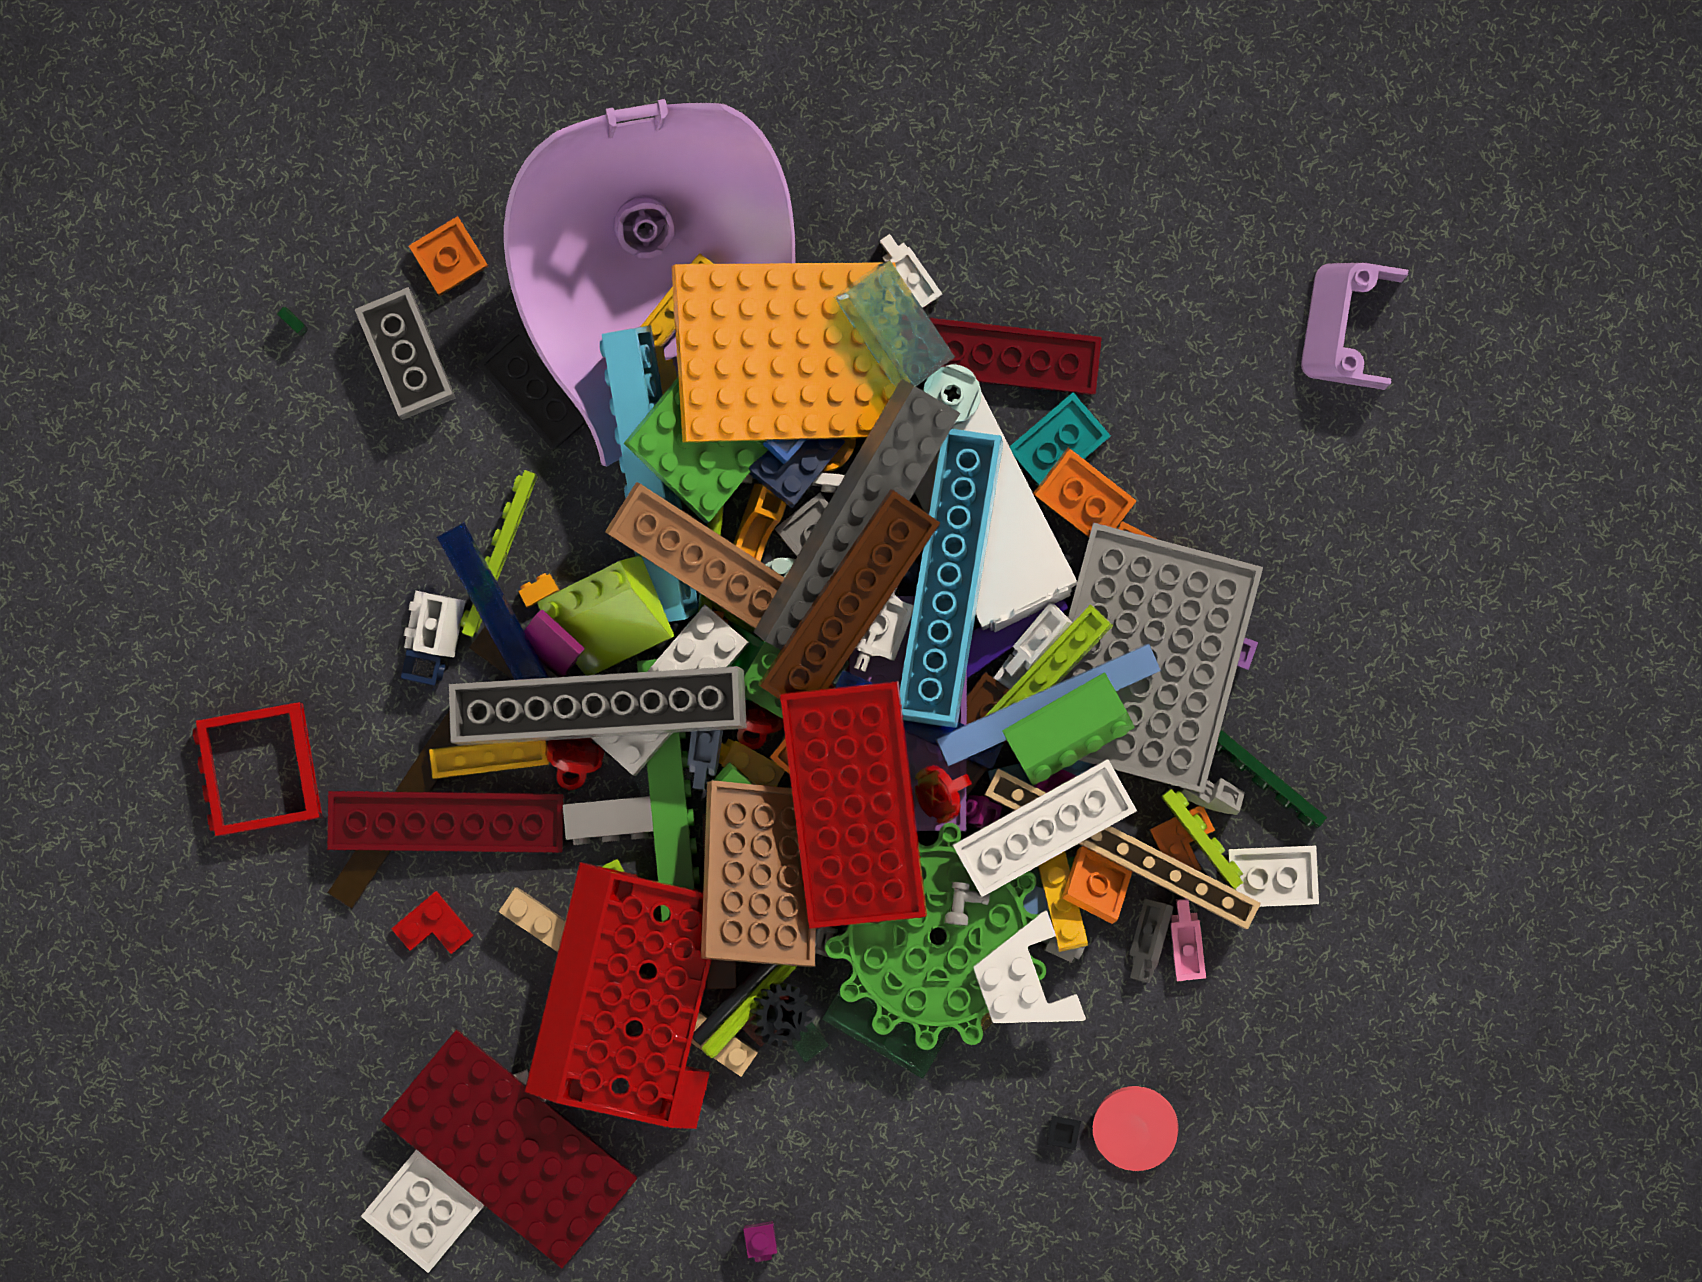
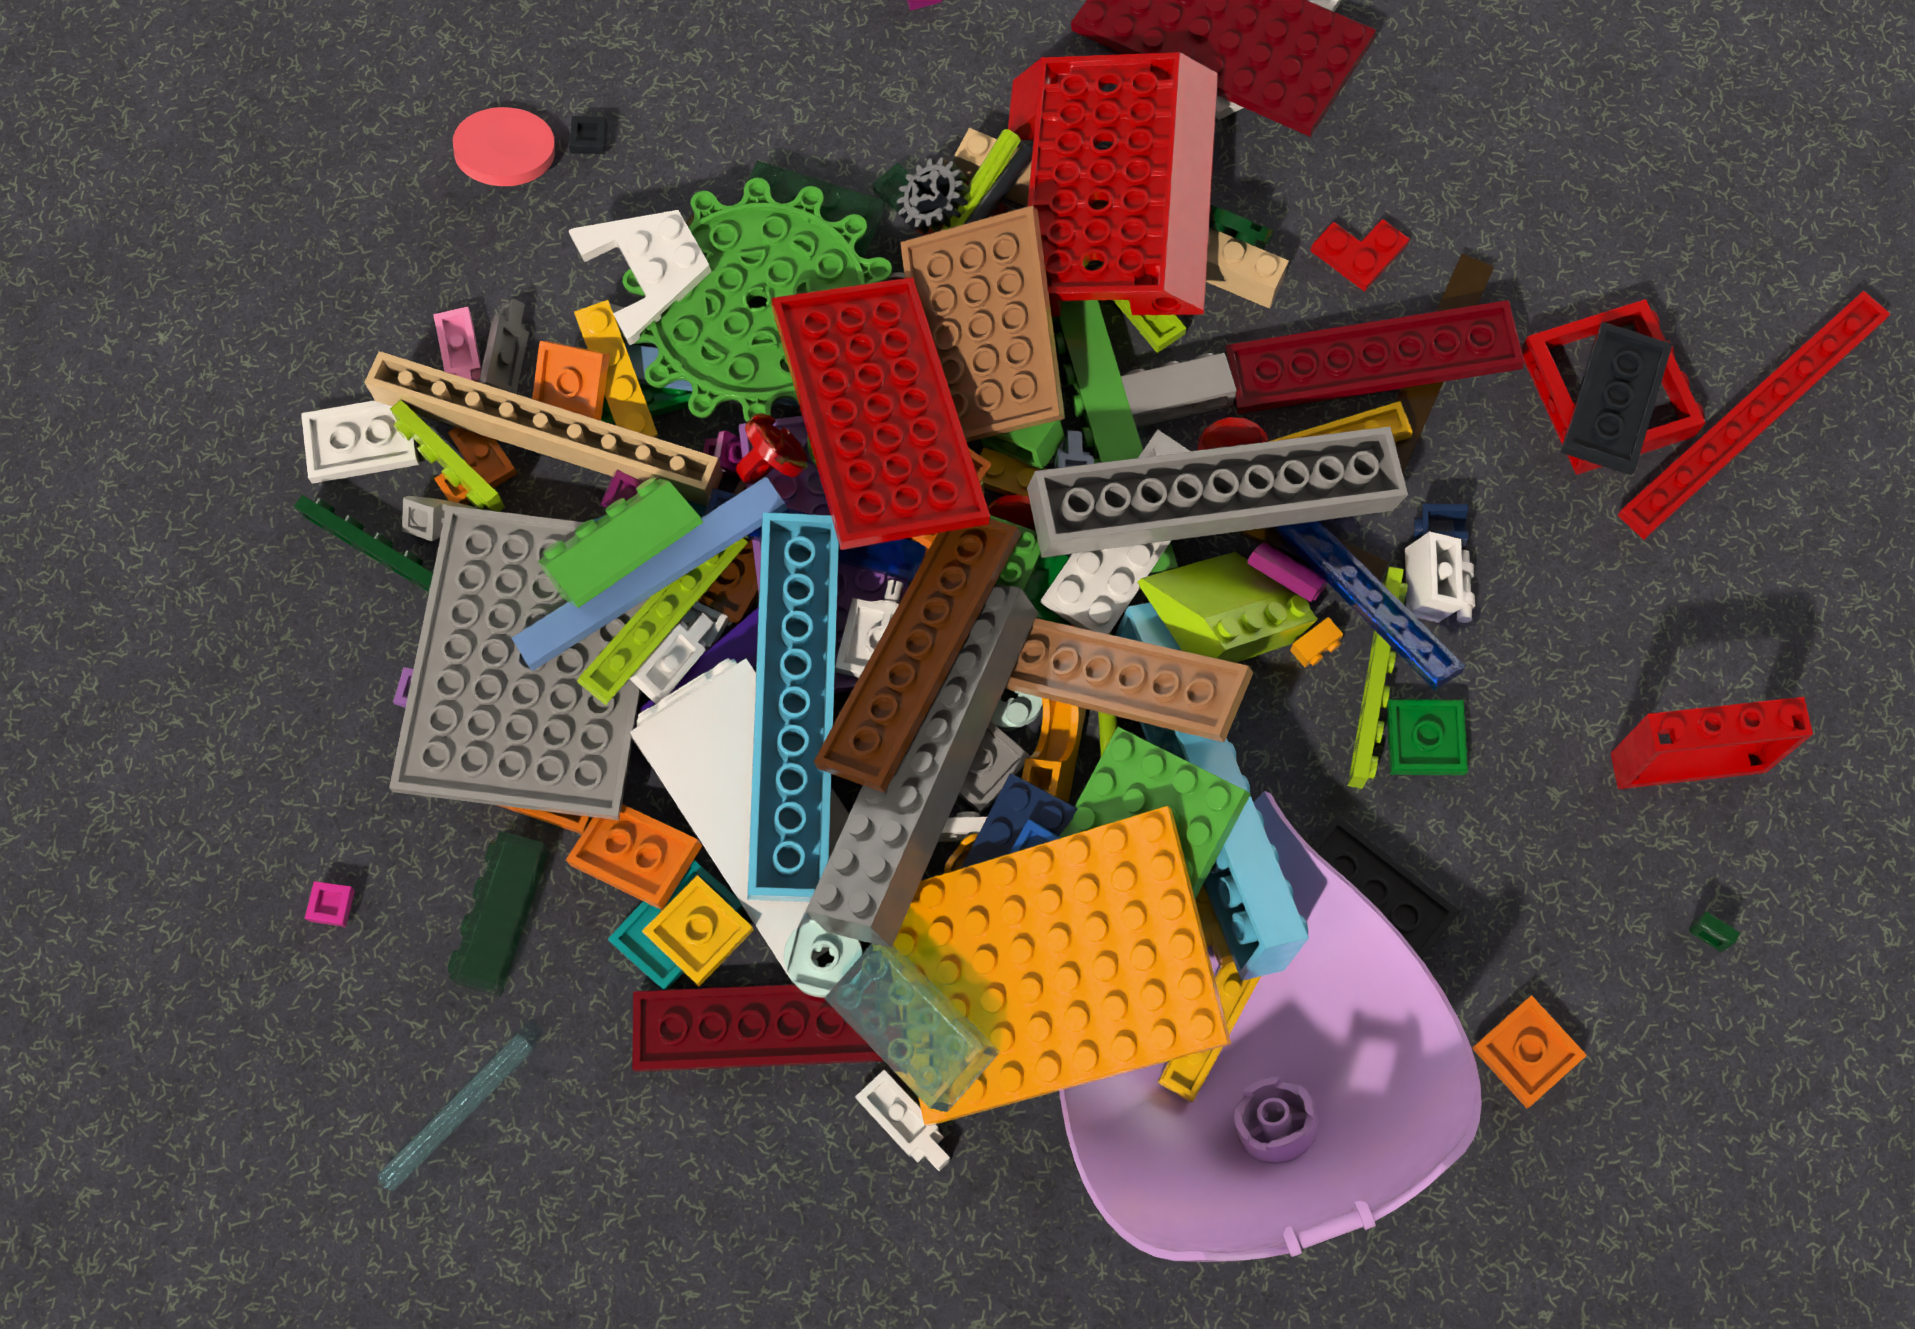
camera: 175 degrees right, 15 degrees down
light grey brick [355,287,456,420] -> none
light grey piece [944,882,990,926] -> none
white plate [953,759,1137,897] -> none
lavender windscreen [1301,263,1408,390] -> none
none -> dark pink plate [305,881,355,927]
none -> clear light blue axle [377,1035,533,1191]
none -> clear green brick [448,831,550,997]
none -> yellow plate [642,875,754,986]
none -> dark green plate [1209,205,1275,250]
none -> green plate [1386,699,1468,775]
none -> black plate [1560,322,1673,475]
none -> red window [1610,697,1813,789]
none -> red plate [1617,291,1890,540]

